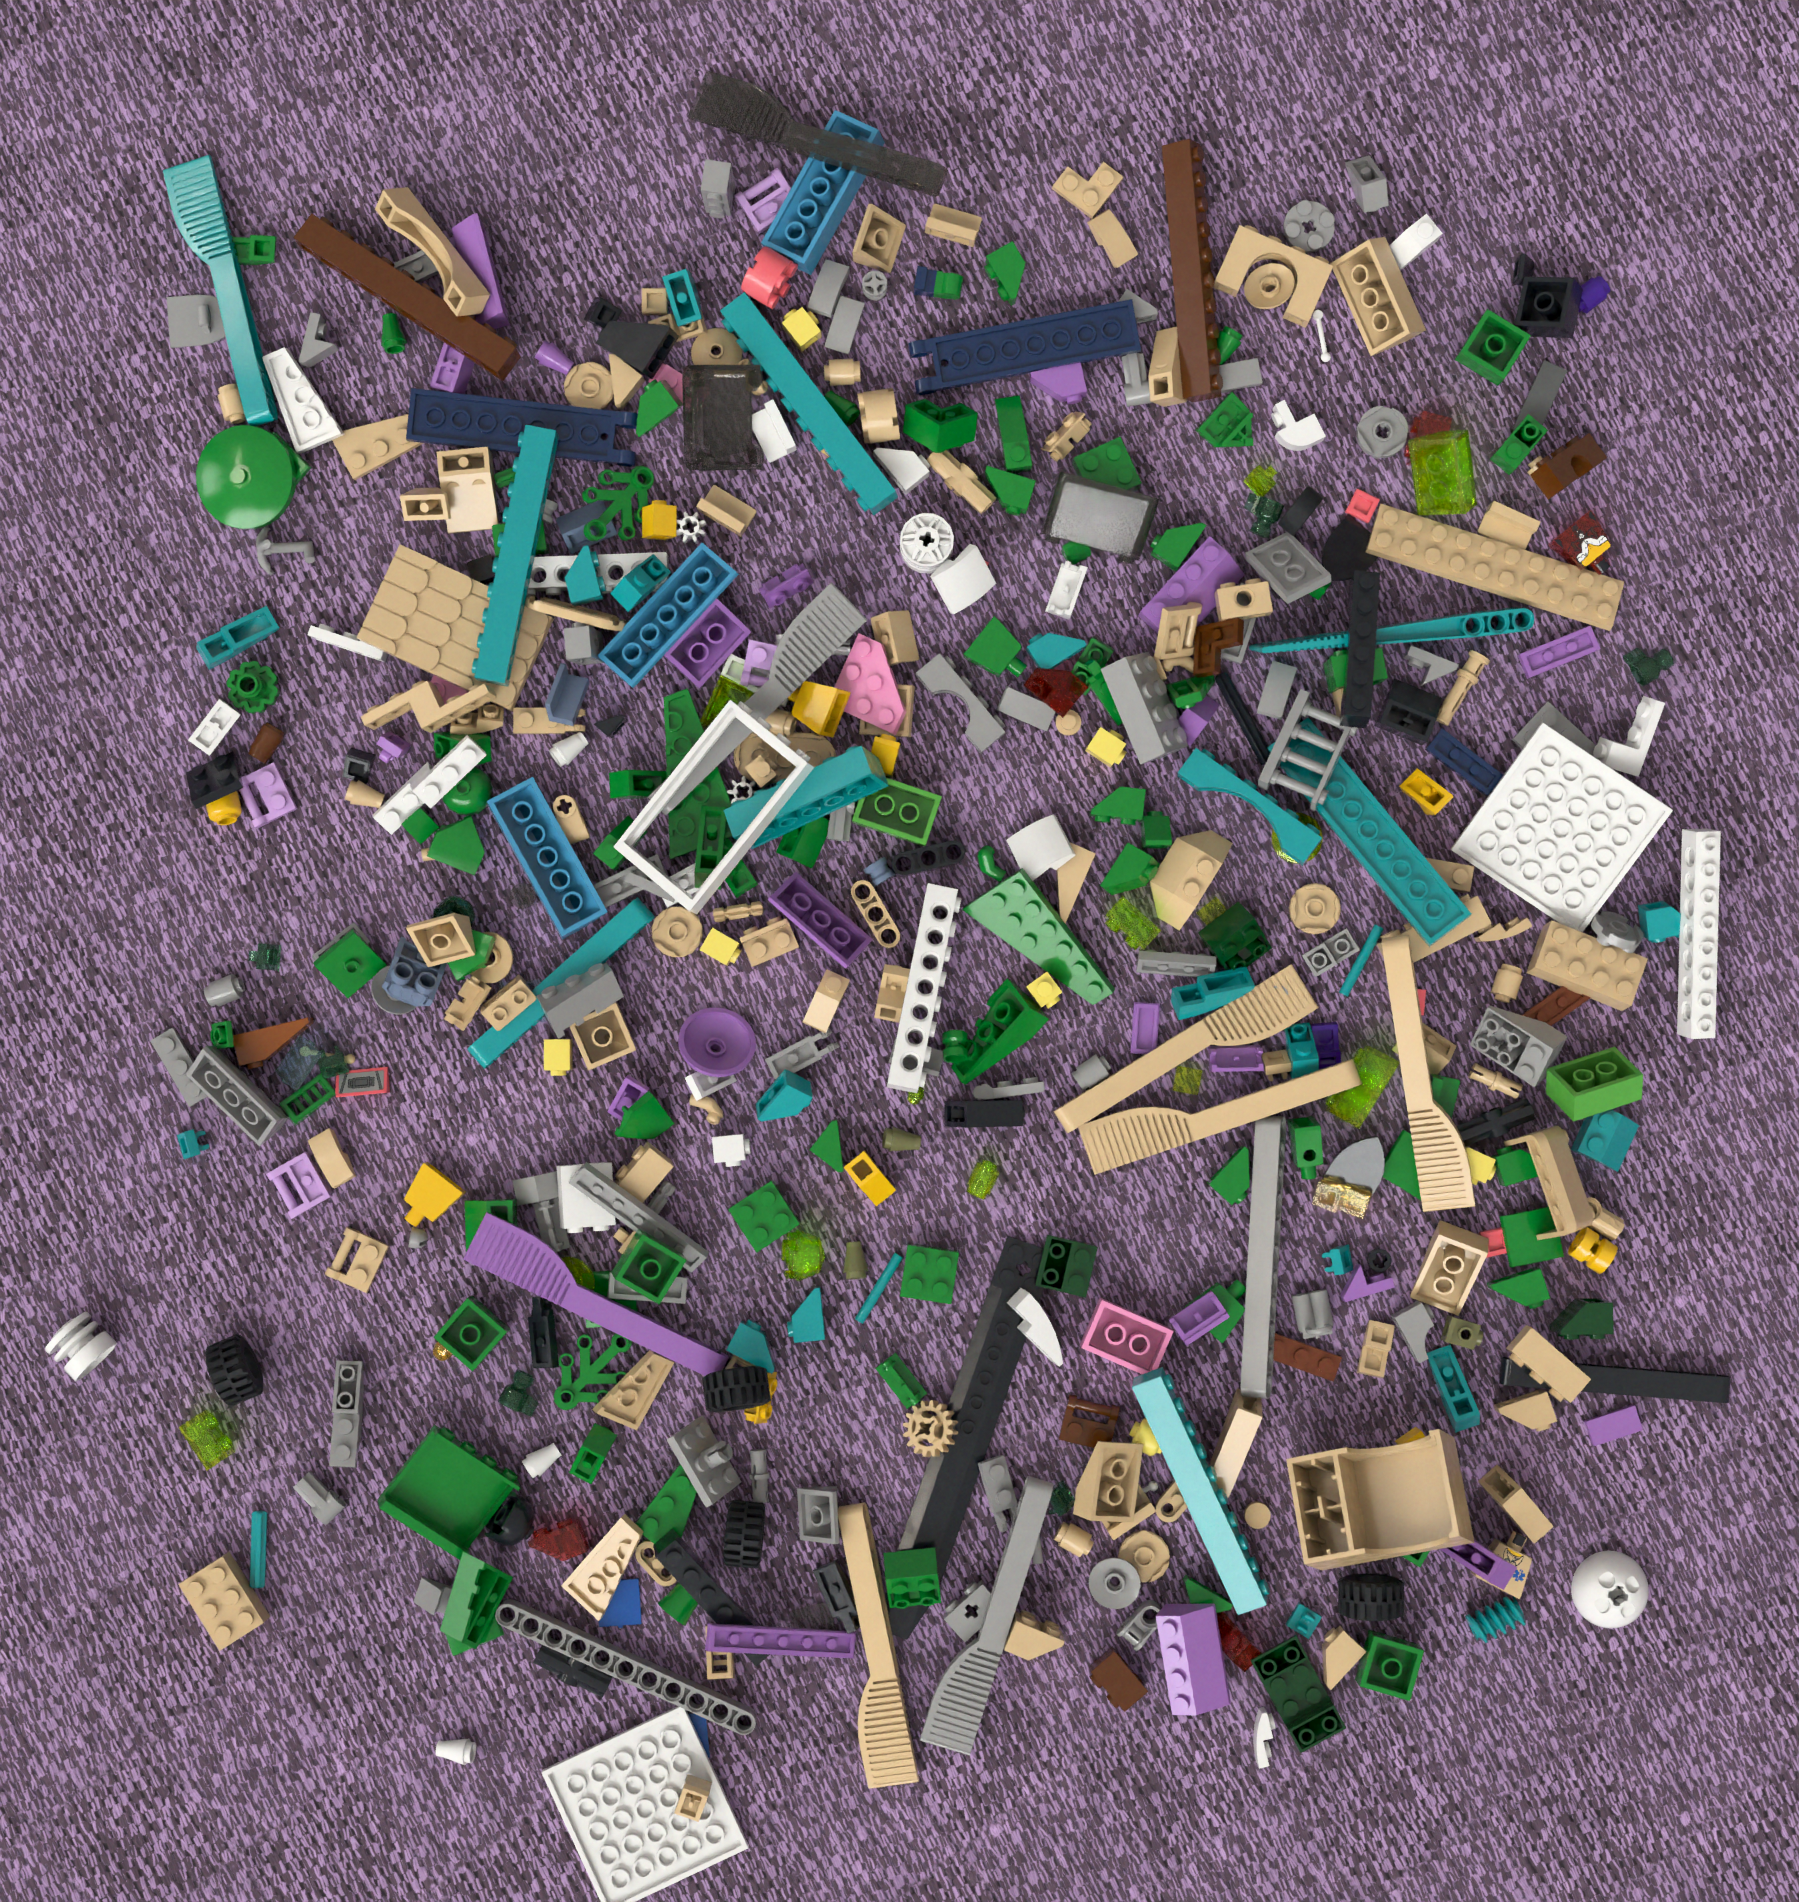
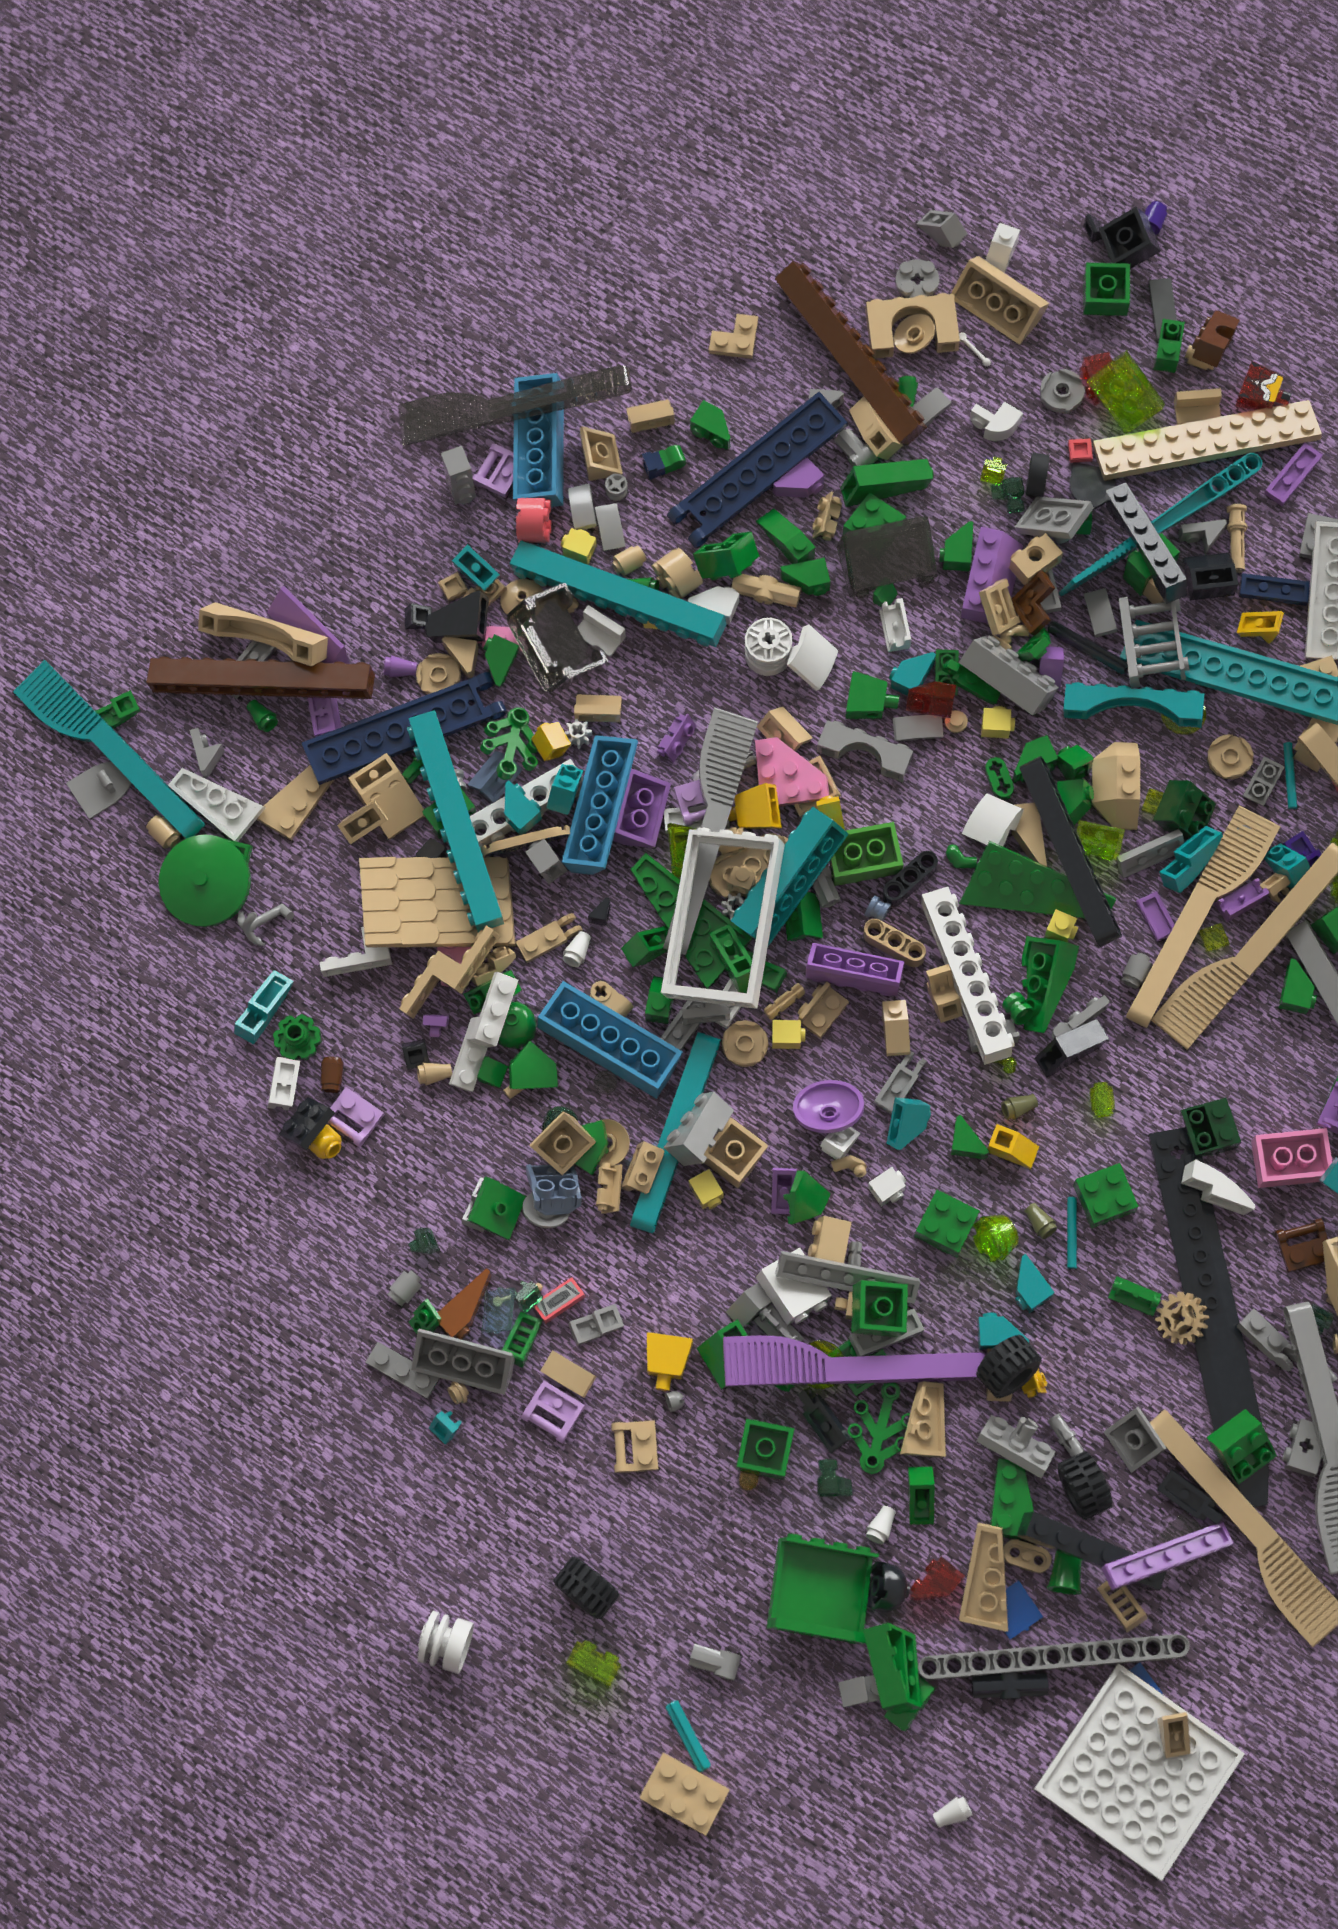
camera: 25 degrees left, 15 degrees down
light grey slope [329,1360,364,1468] -> none
sand blue panel [545,663,589,726] -> none
tan slope [1087,209,1138,268] -> none
green slope [1195,392,1253,448] -> none
none -> tan plate [447,1381,469,1404]
none -> light grey slope [568,1304,624,1346]
none -> green slope [840,459,934,507]
none -> green beam [985,757,1014,800]
none -> black beam [1020,756,1122,947]

